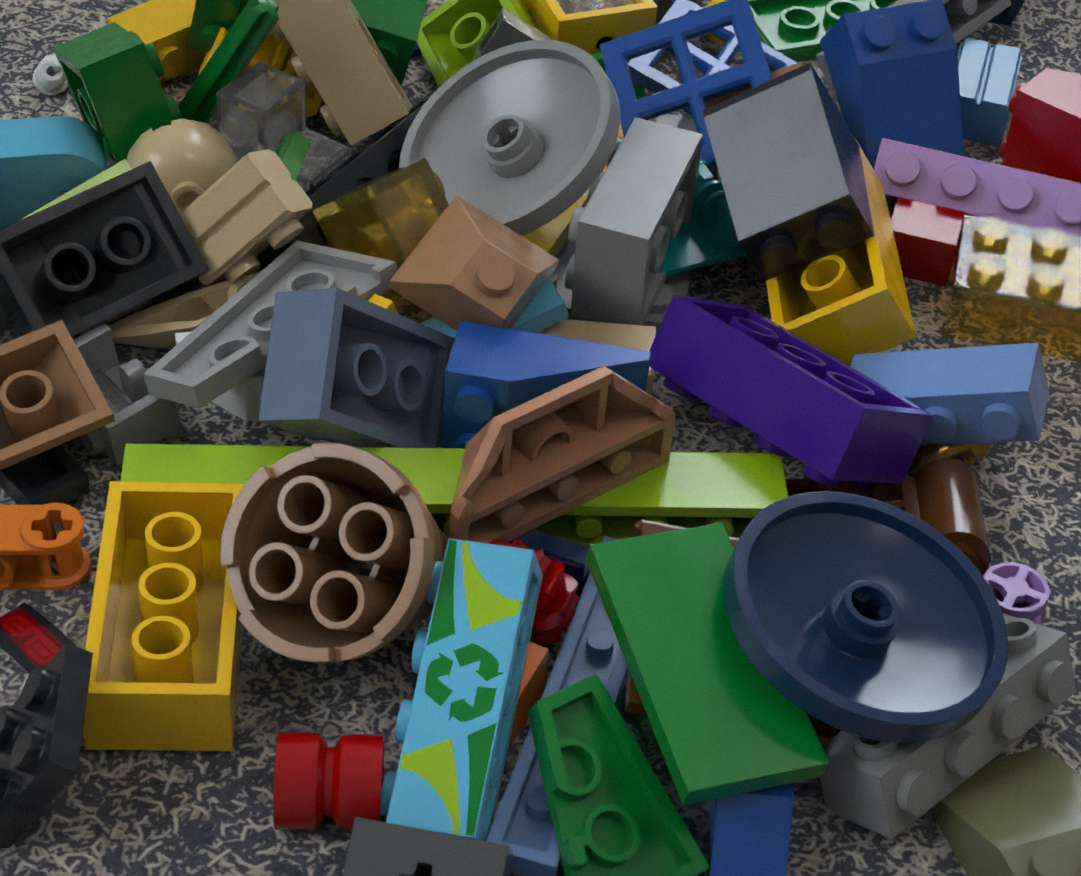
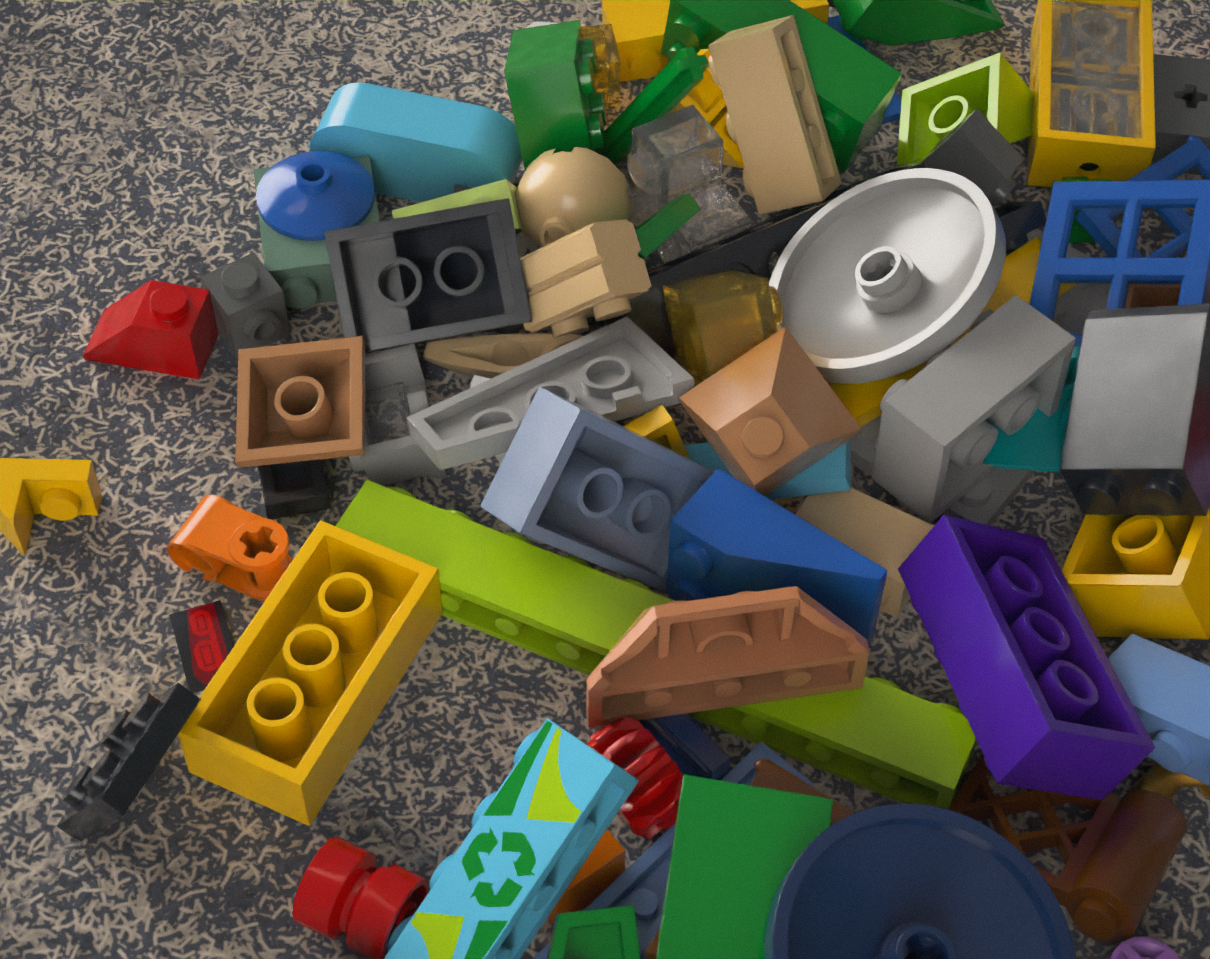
camera: 30 degrees right, 10 degrees up
medium nougat cone [220,442,448,664] -> none

